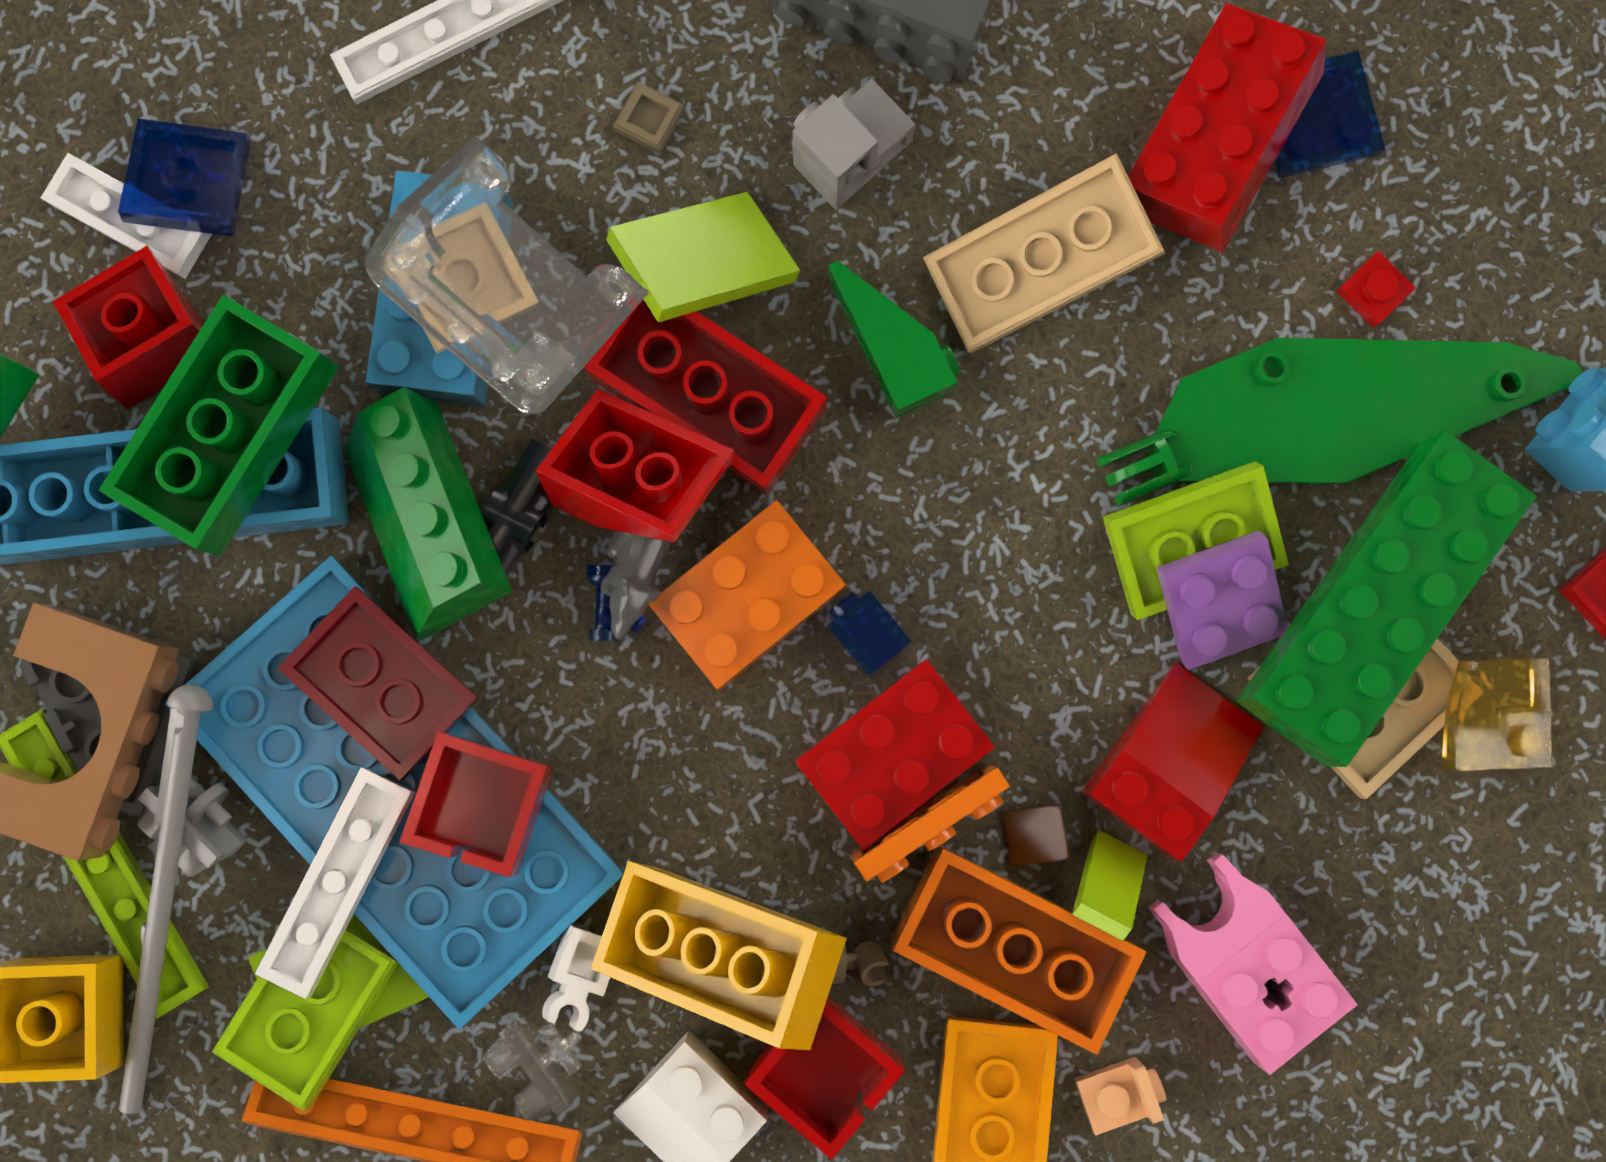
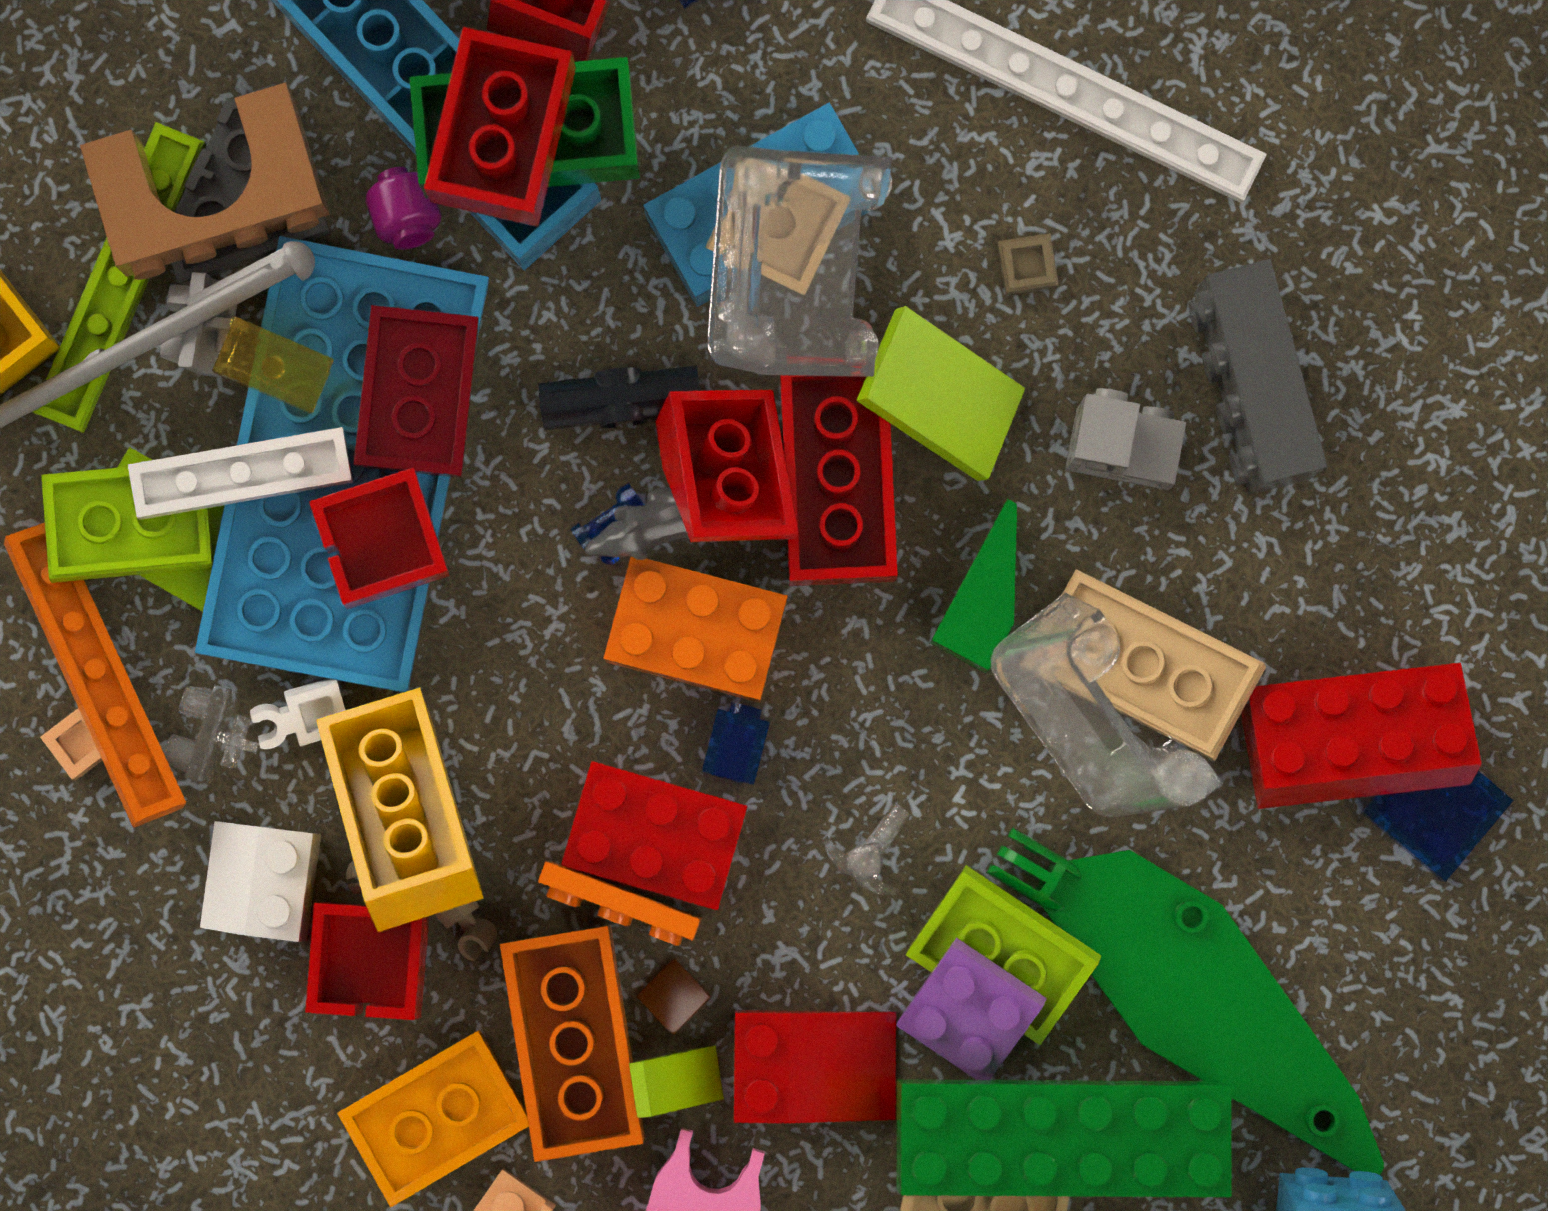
camera: 50 degrees right, 0 degrees up
green slope [344,387,512,641] -> none
red plate [1336,251,1416,328] -> none
none -> clear yellow panel [212,316,334,415]
none -> magenta head [365,166,442,250]
none -> red brick [424,27,576,227]
none -> clear plant [822,804,910,895]
none -> clear windscreen [991,593,1223,818]

